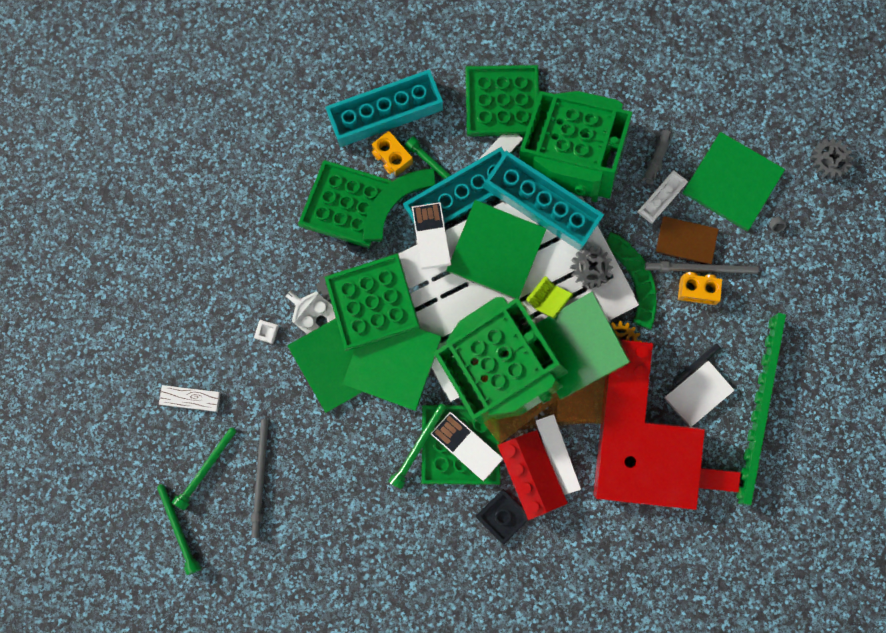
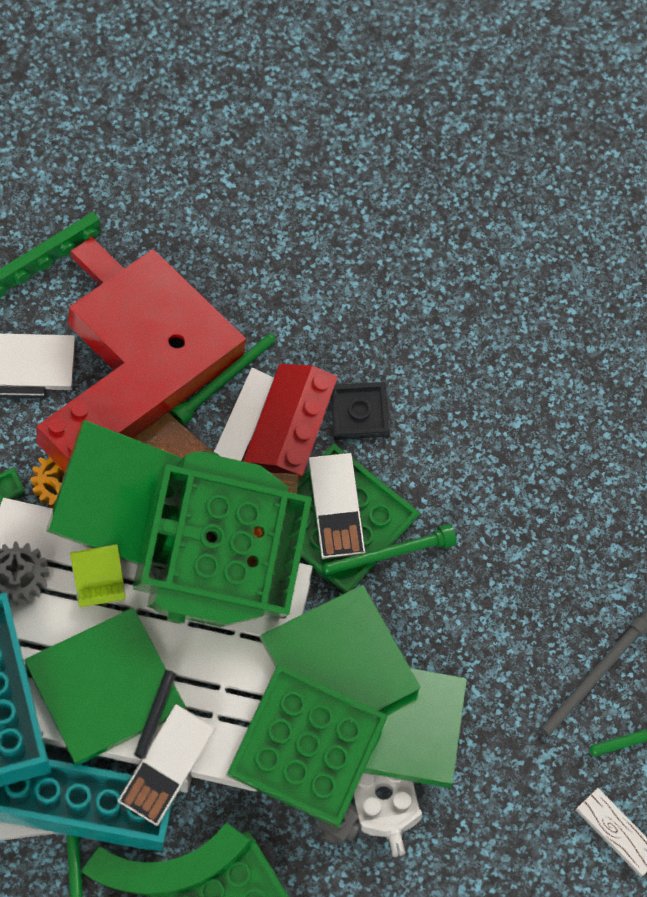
camera: 145 degrees left, 10 degrees down
white tile [254,320,279,344] -> none
none -> black bar [134,670,176,759]
none -> green piece [169,334,276,427]

